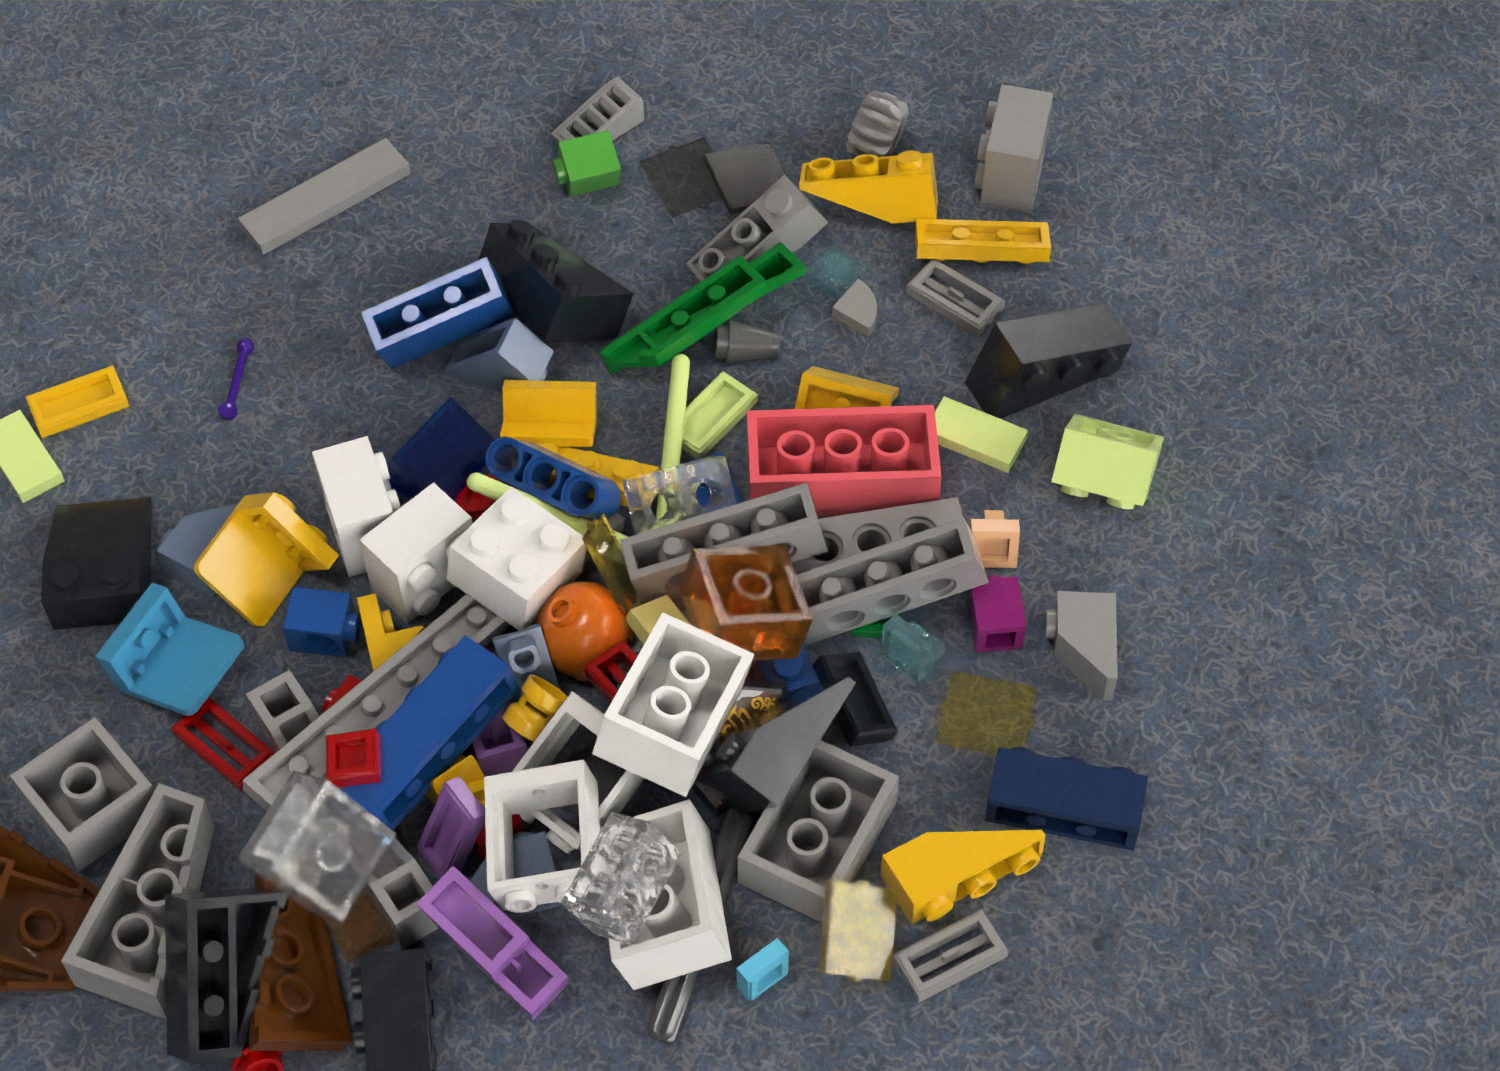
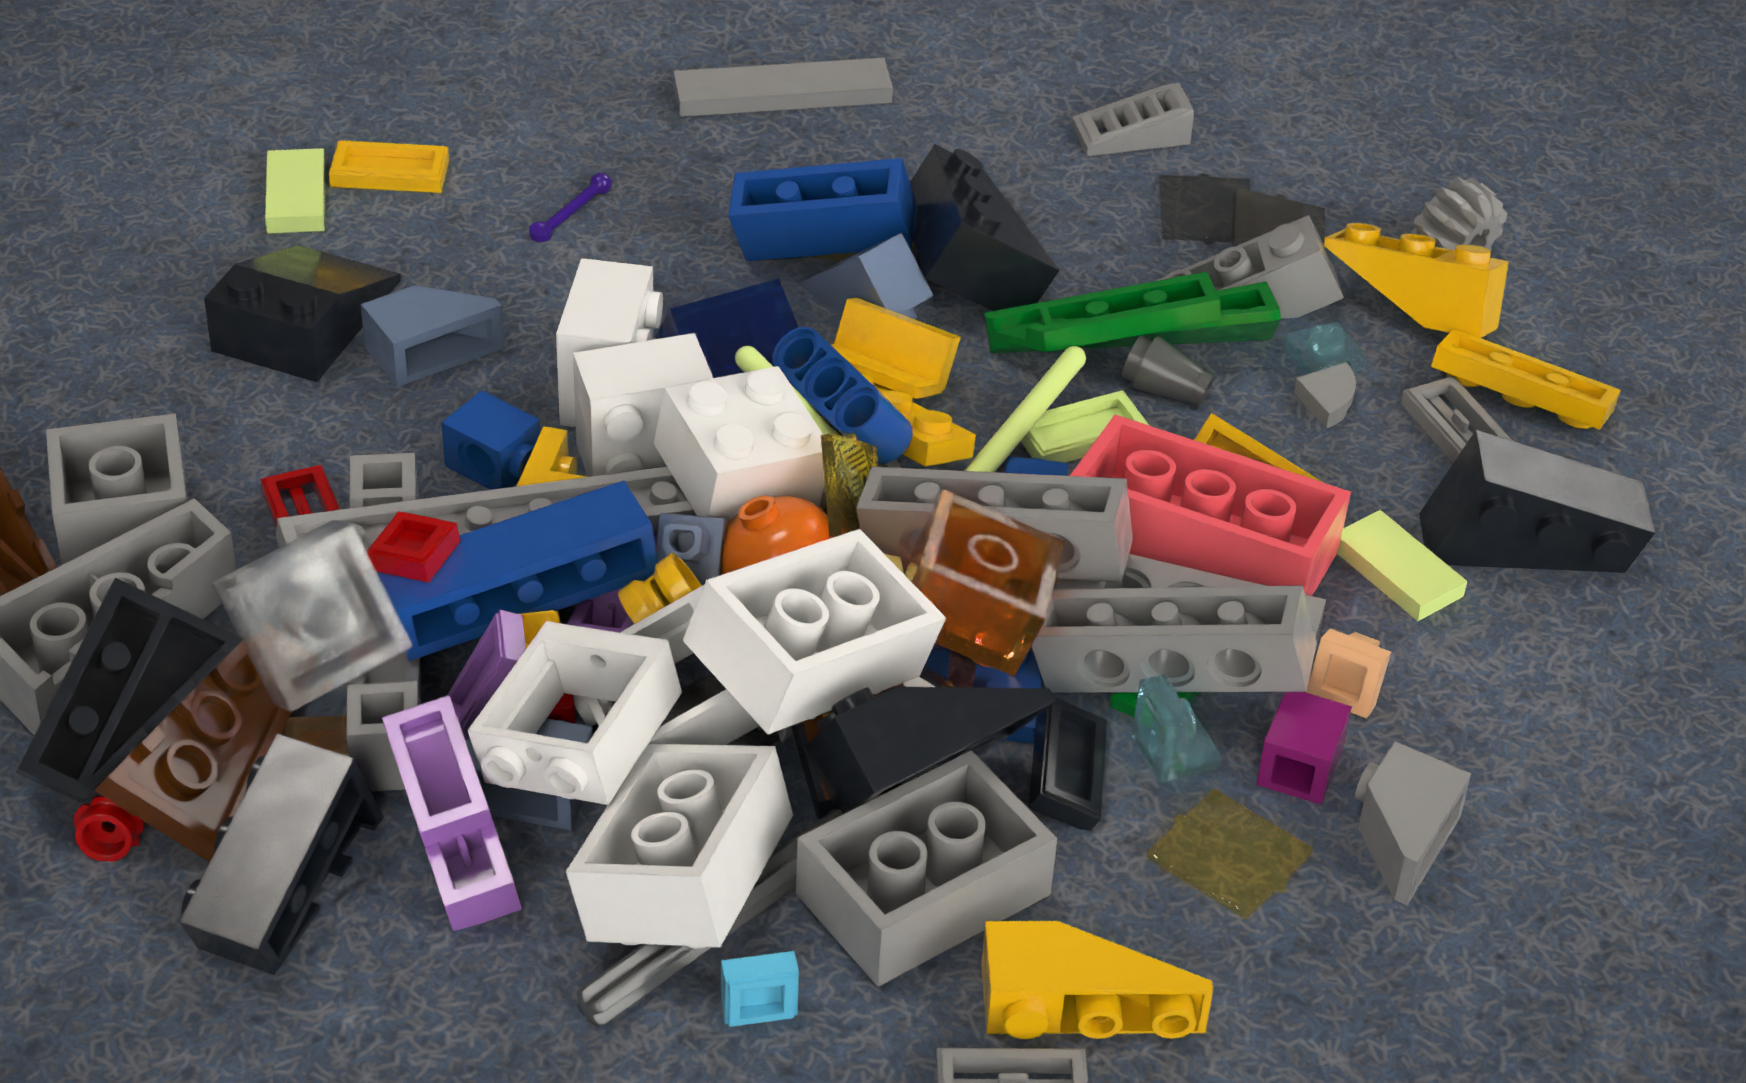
camera: 25 degrees right, 15 degrees down
dark azure bracket [95,583,244,716] -> none
yellow bracket [194,492,339,627] -> none
bright green brick [552,130,621,197] -> none
clear brick [561,812,682,945] -> none
clear brick [622,456,737,535] -> none
clear yellow piece [818,880,898,982] -> none
light grey brick [974,84,1054,214] -> none
dark blue brick [985,747,1148,851] -> none
yellowish green slope [1051,414,1164,509] -> none

